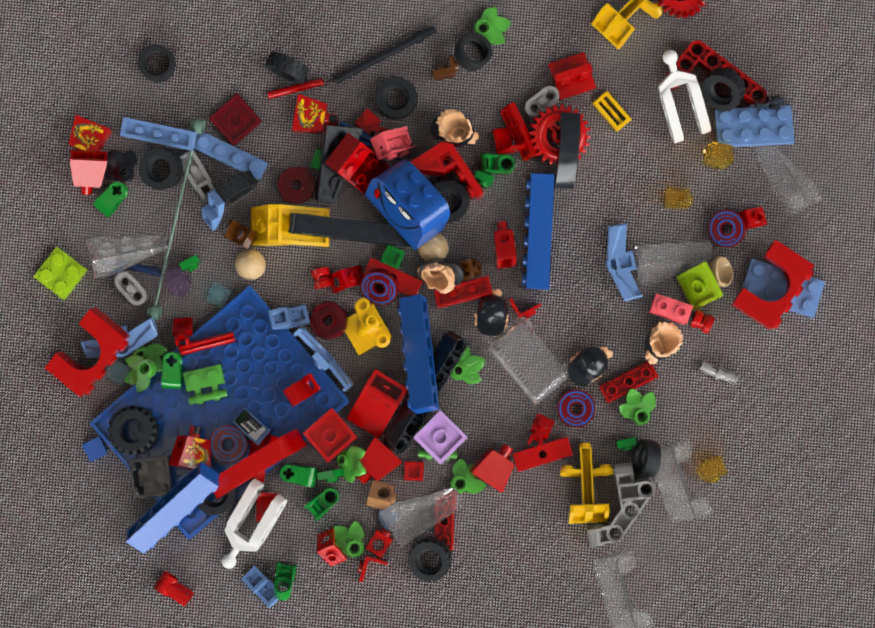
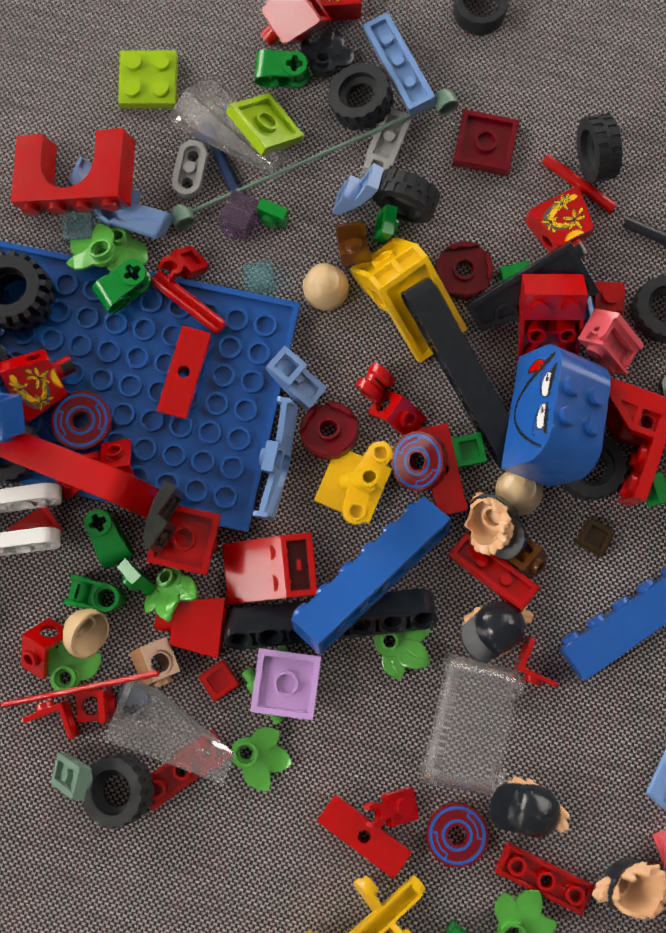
camera: 55 degrees right, 5 degrees down
bright green plate [183,364,228,405] -> none
medium blue plate [194,132,268,181] -> none
slope [232,407,271,445] -> none
red bracket [283,373,321,407] -> none
red torso [469,444,515,493] -> none
red torso [493,221,517,269] -> none
none -> axle [0,670,160,708]
none -> sand green plate [50,752,92,801]
none -> tan piece [63,608,109,659]
none -> pearl dark grey slope [143,480,186,553]
none -> red tile [156,326,212,420]
none -> lime plate [226,93,304,156]
none -> green plate [372,204,399,243]
none -> dark brown tile [573,517,616,558]

